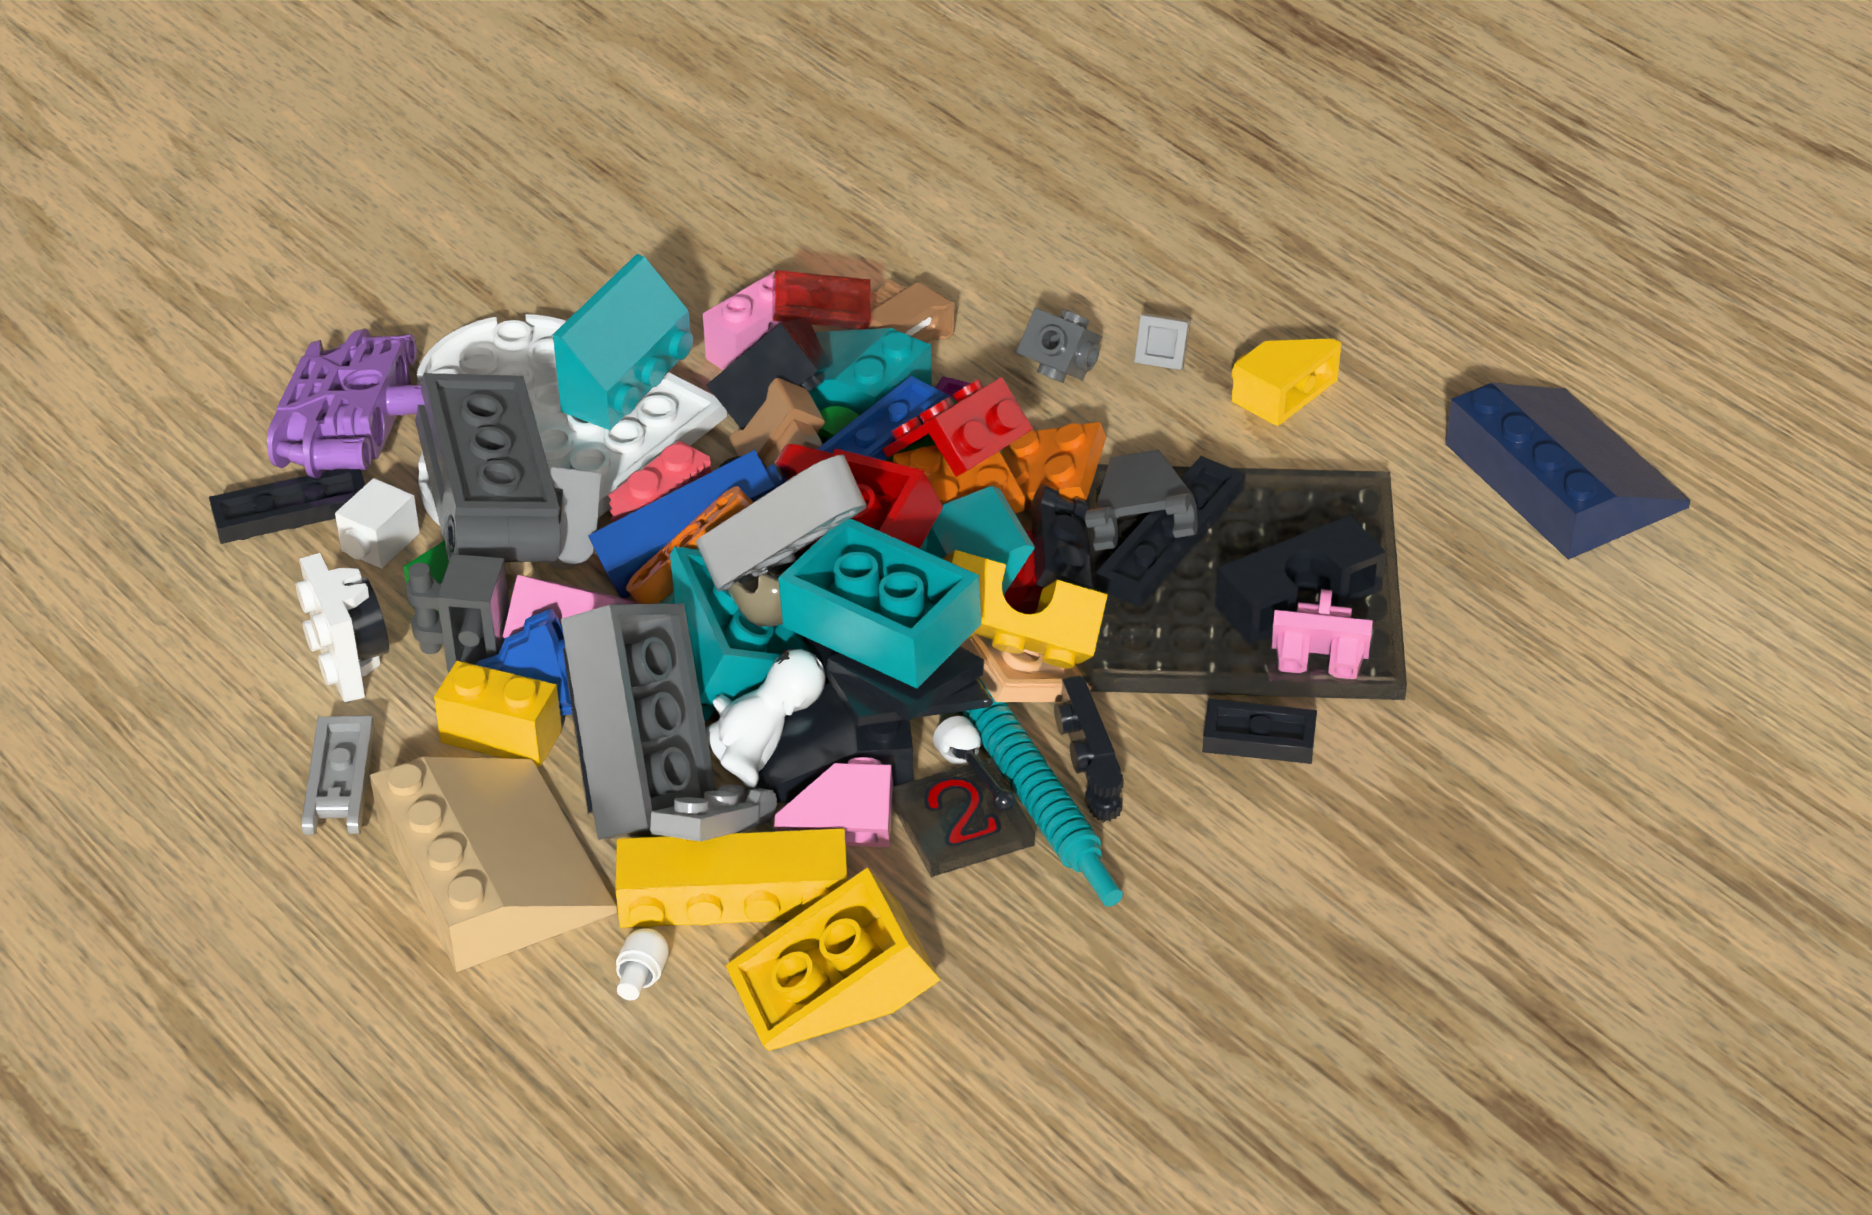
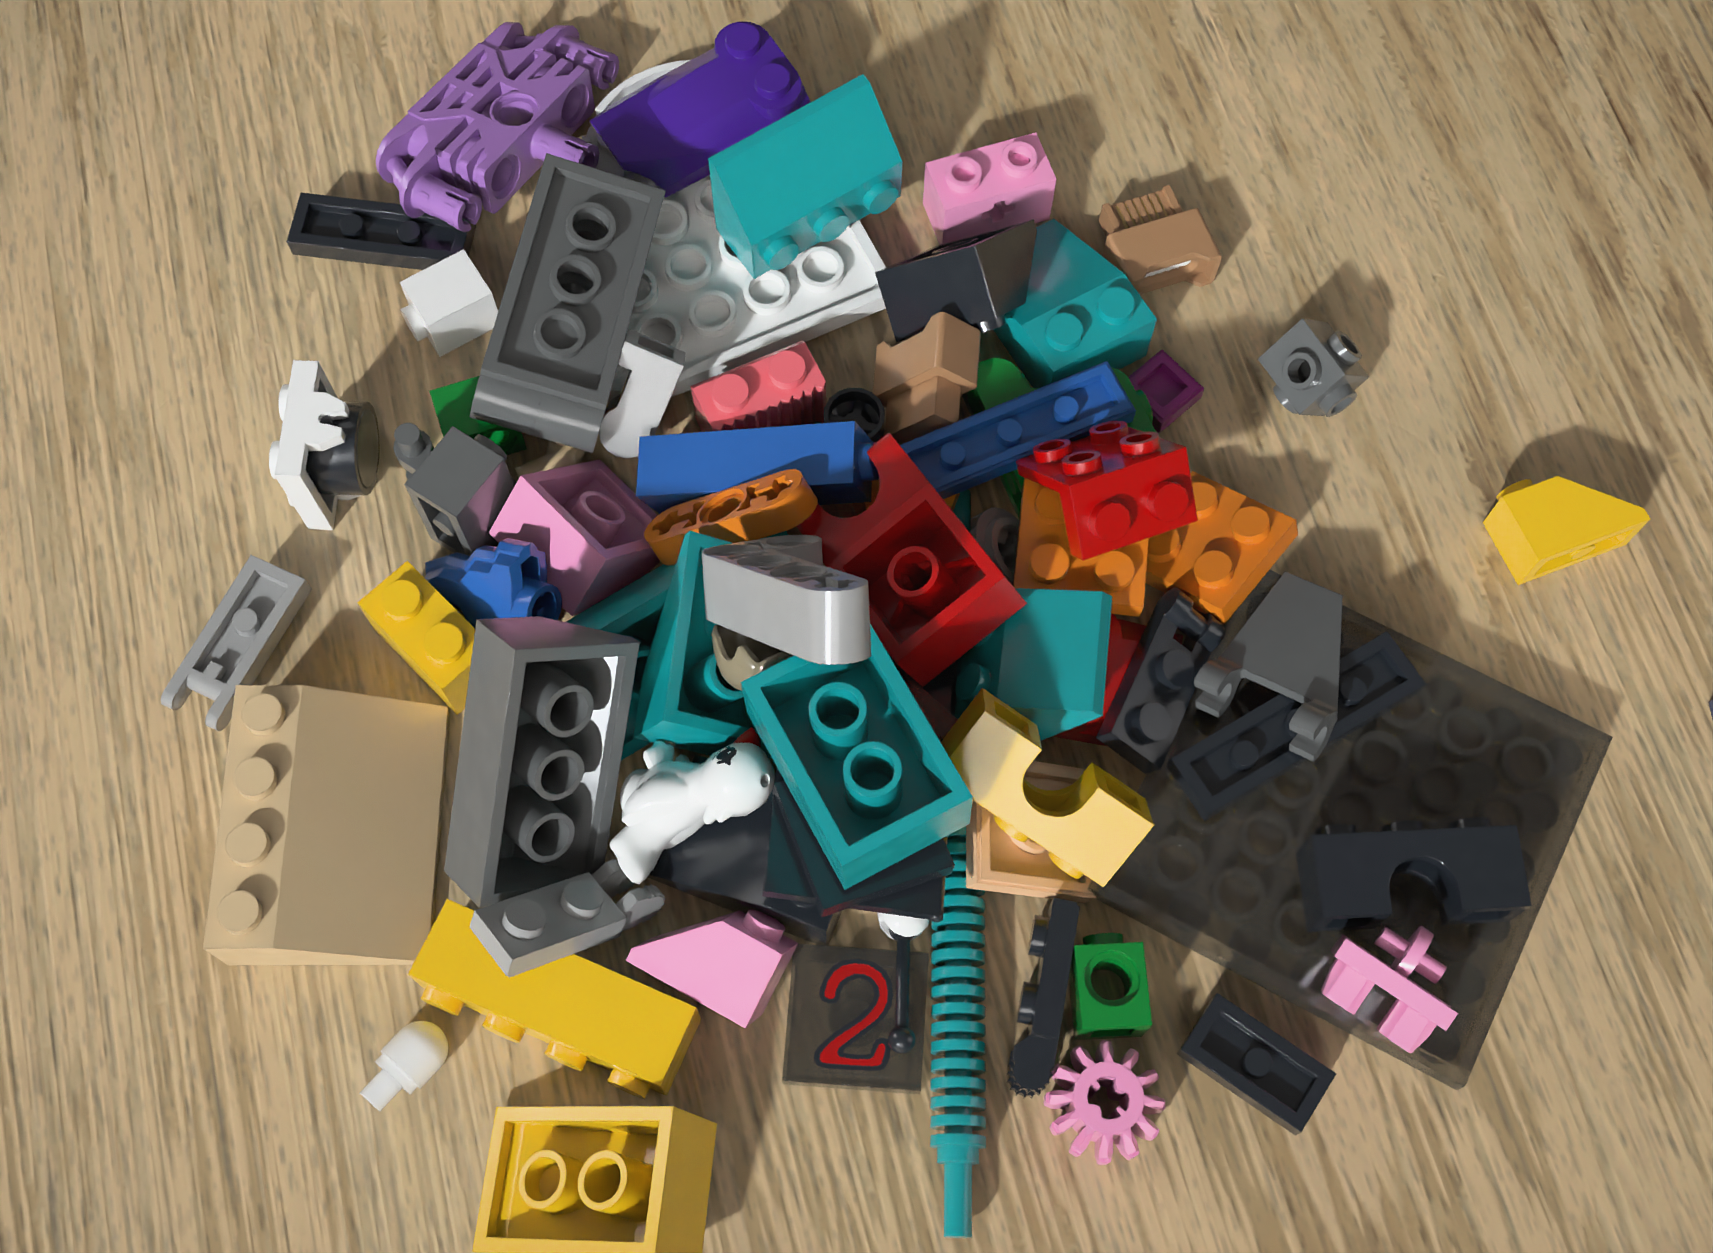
camera: 25 degrees right, 25 degrees up
clear red plate [772,270,871,329] -> none
tile [1134,313,1191,370] -> none
none -> dark purple slope [589,21,811,198]
none -> bright pink gear [1043,1040,1165,1165]
none -> green brick [1069,933,1152,1040]

